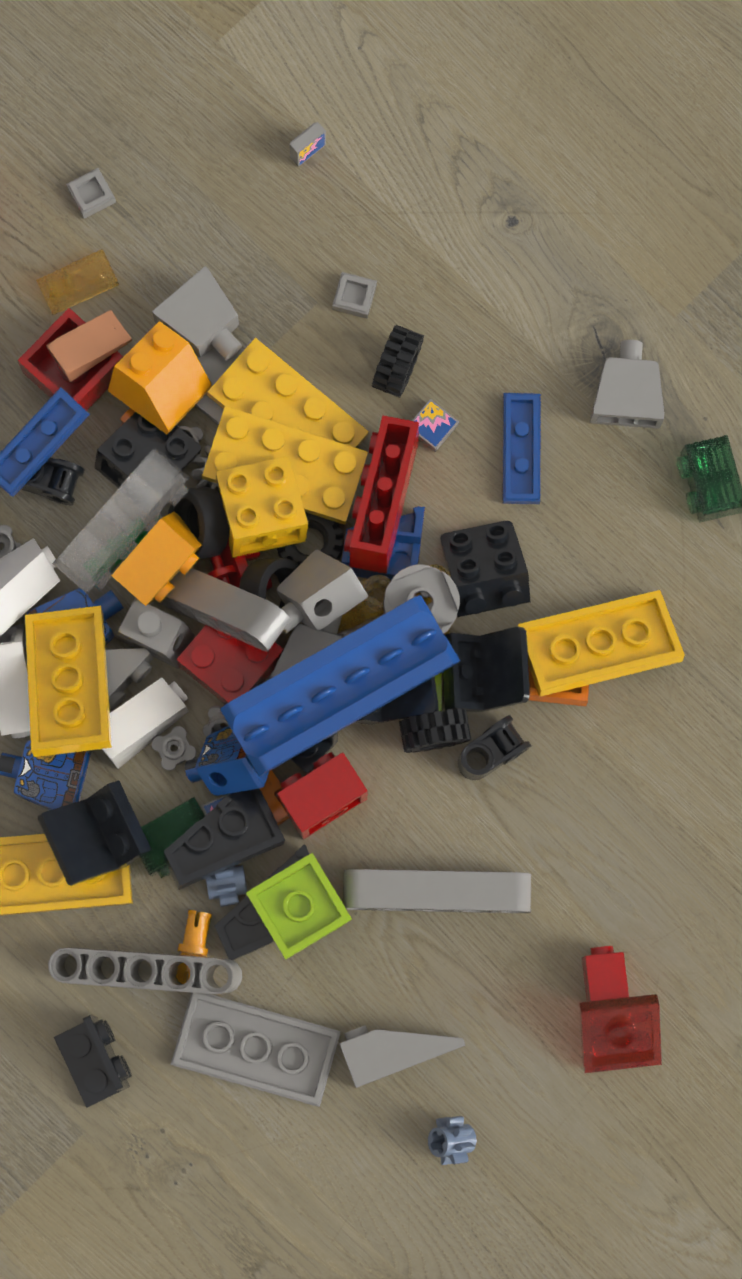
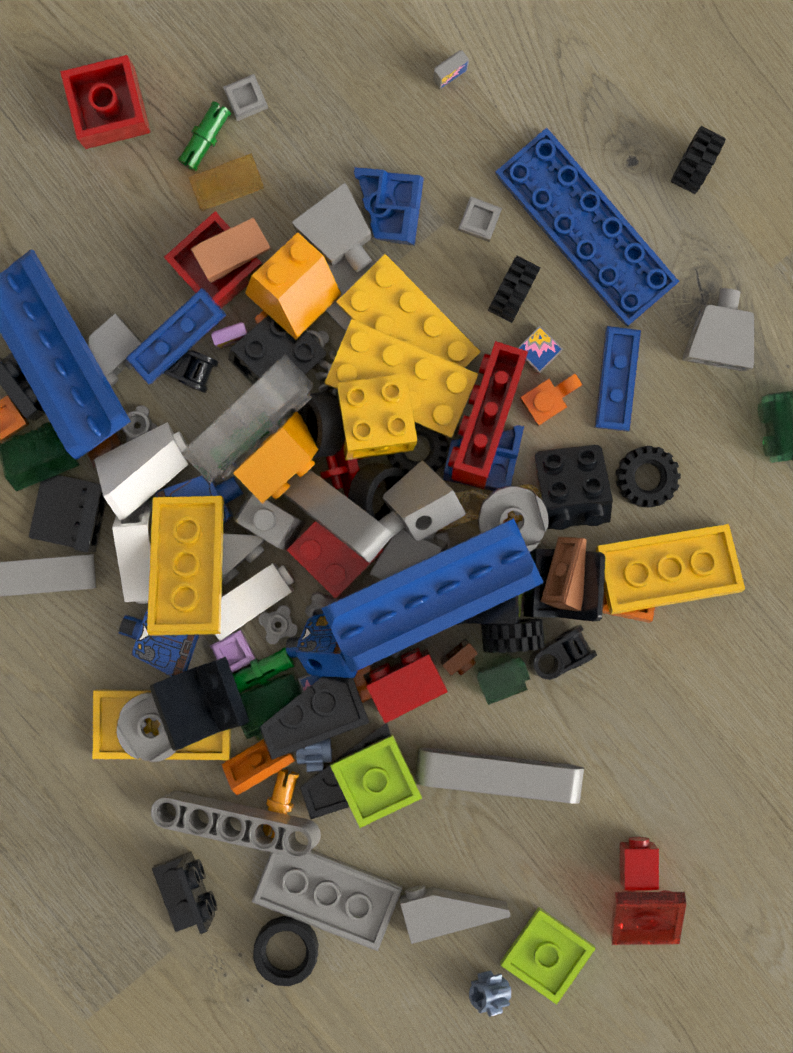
camera: 10 degrees right, 10 degrees up
none -> light grey plate [117,692,177,762]
none -> green pin [177,101,231,172]
none -> lavender tile [210,630,256,672]
none -> lavender tile [211,322,248,349]
none -> orange plate [221,740,296,796]
none -> green pin [233,647,295,693]
none -> black tyre [253,916,319,986]
none -> blue slope [354,167,424,246]
none -> reddish brown plate [440,638,478,676]
none -> clear green brick [474,653,531,705]
none -> blue plate [495,128,680,326]
none -> lime plate [500,907,596,1005]
none -> orange plate [520,374,582,426]
none -> nougat slope [541,537,586,611]
none -> black tyre [615,446,681,508]
none -> black tyre [671,125,726,195]

